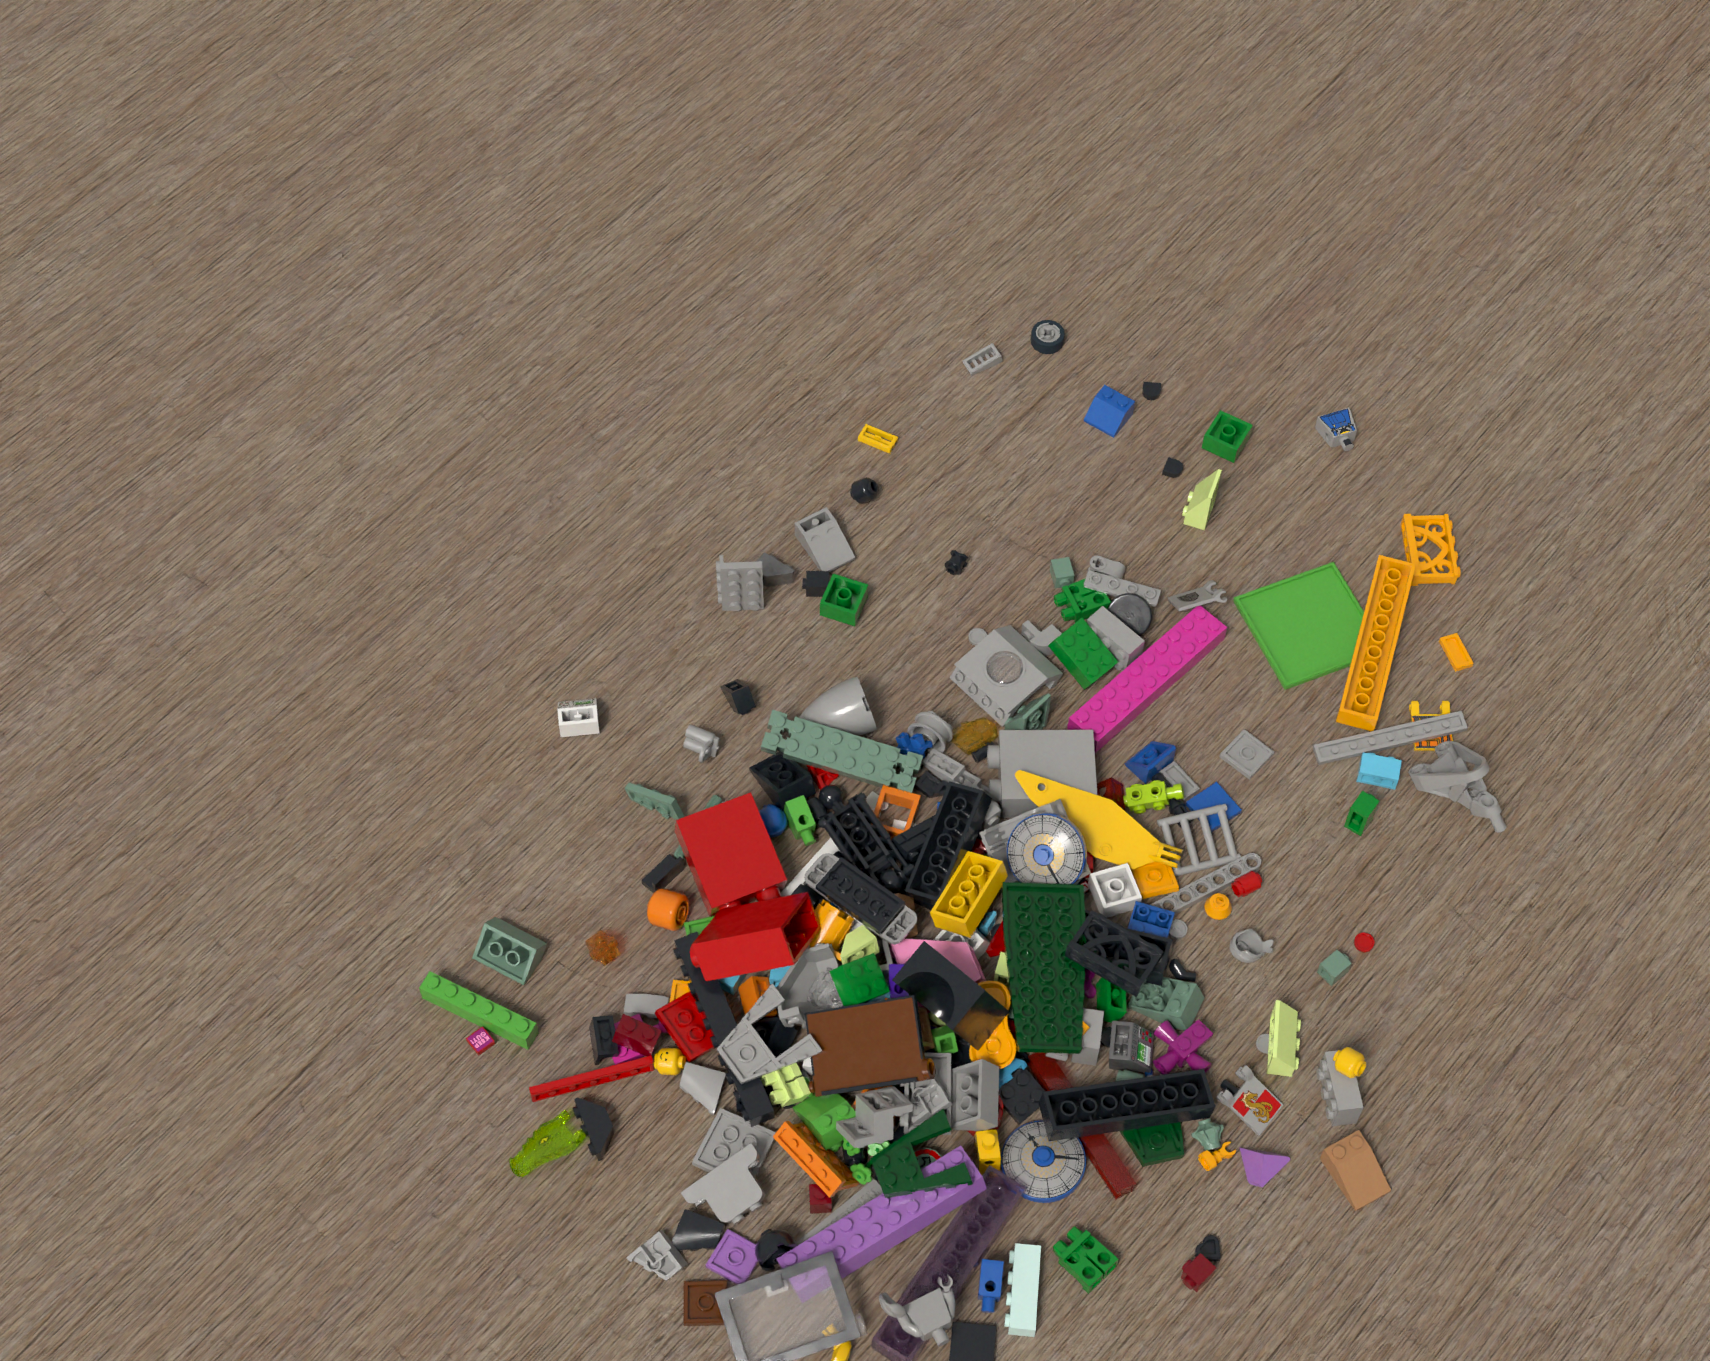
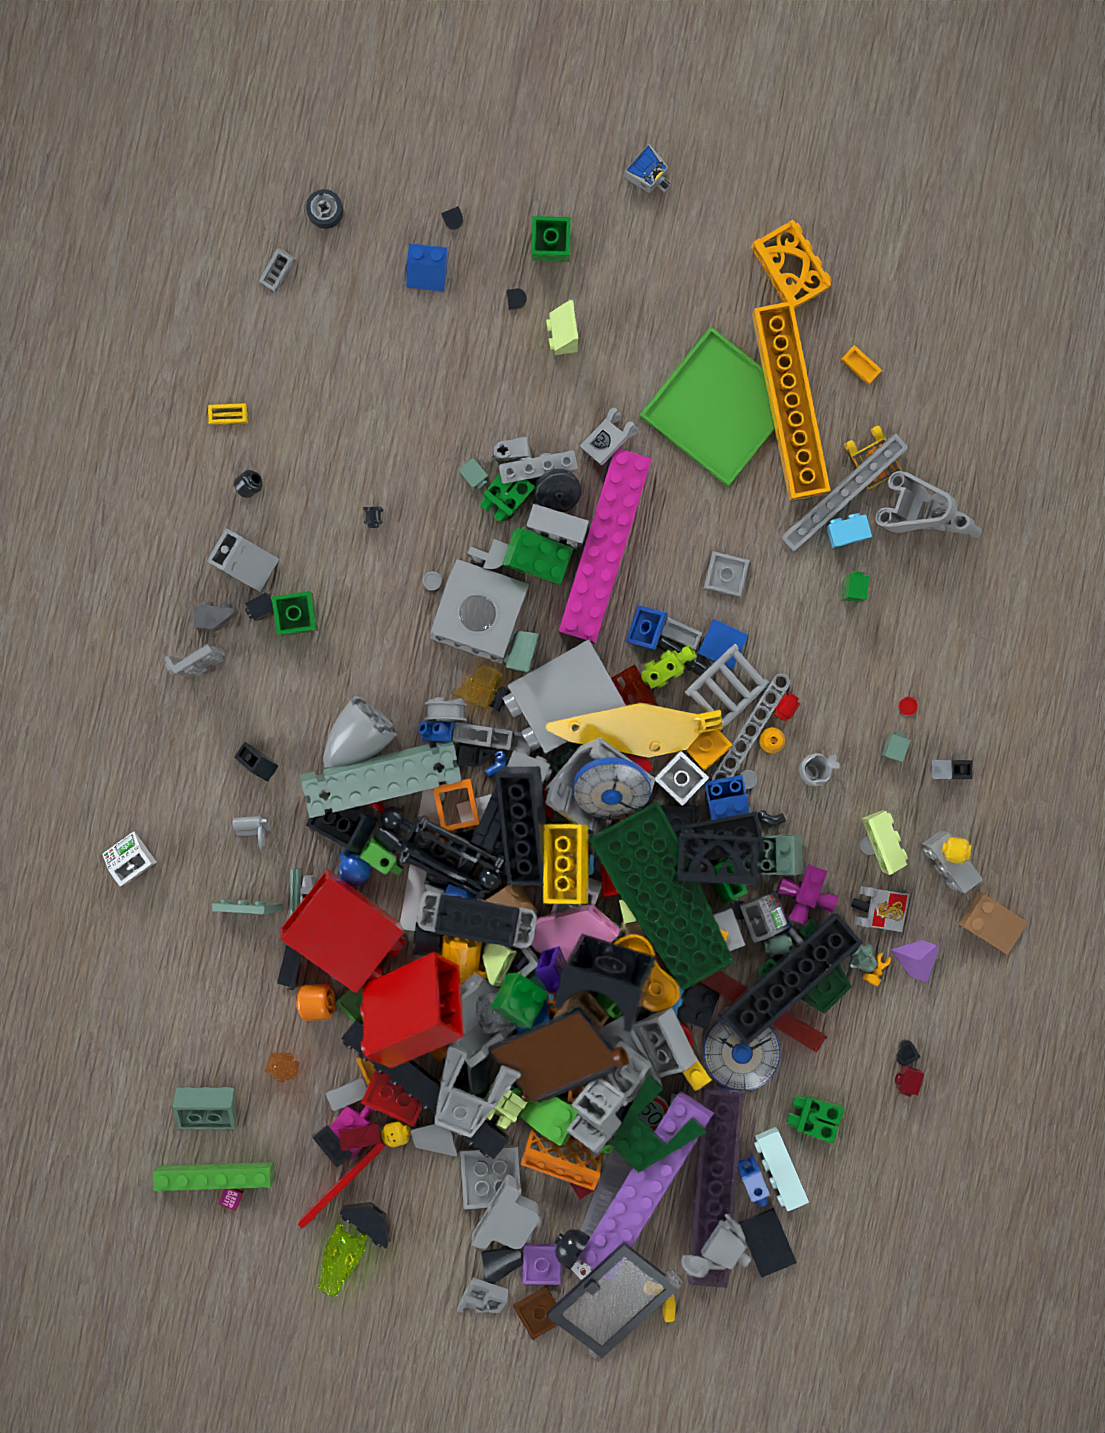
camera: 30 degrees left, 30 degrees up
none -> black slope [931,760,973,779]

